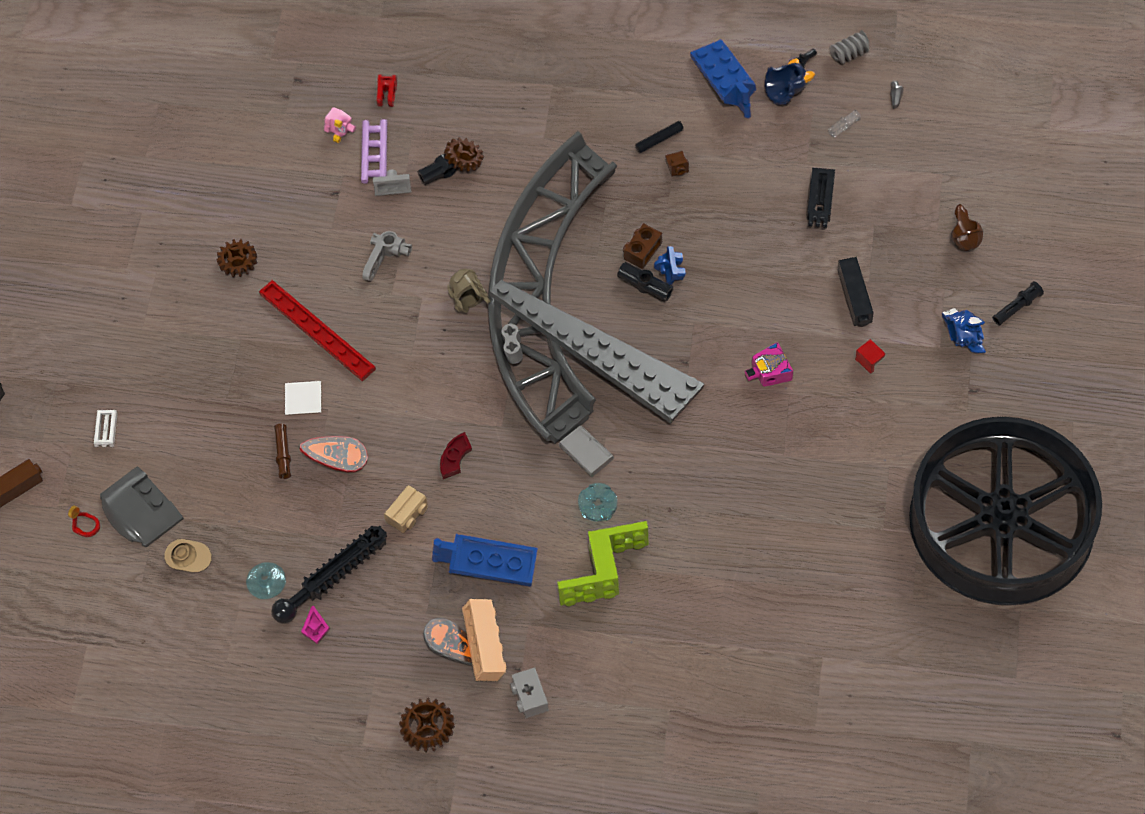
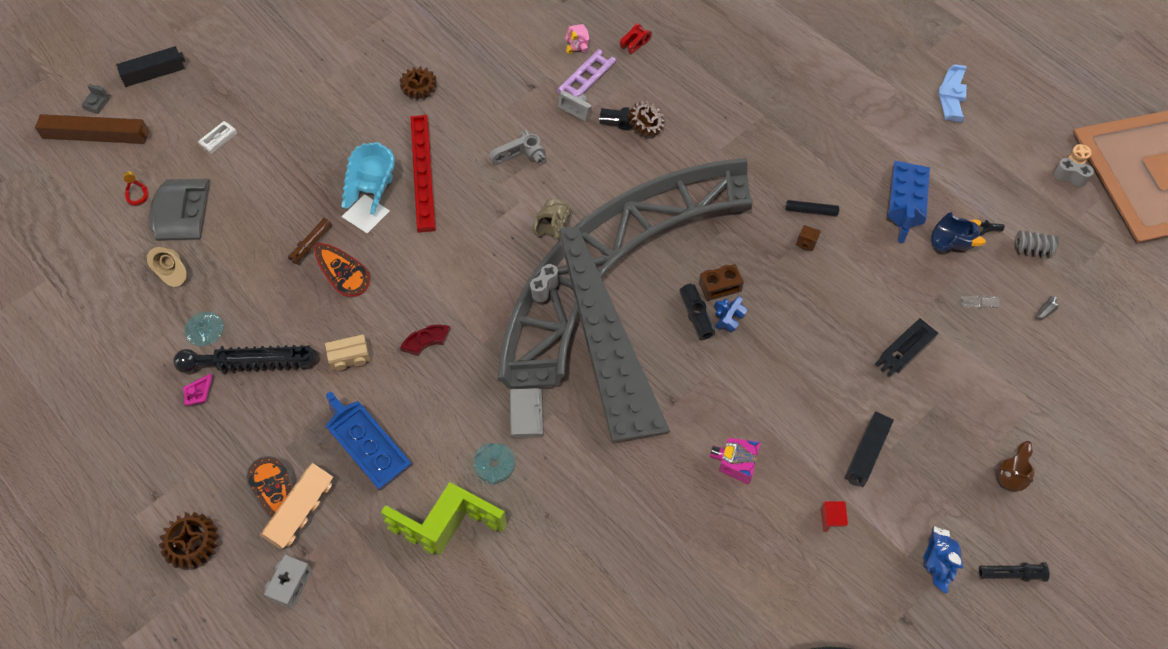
camera: 35 degrees right, 0 degrees up
none -> medium azure piece [341,142,395,214]

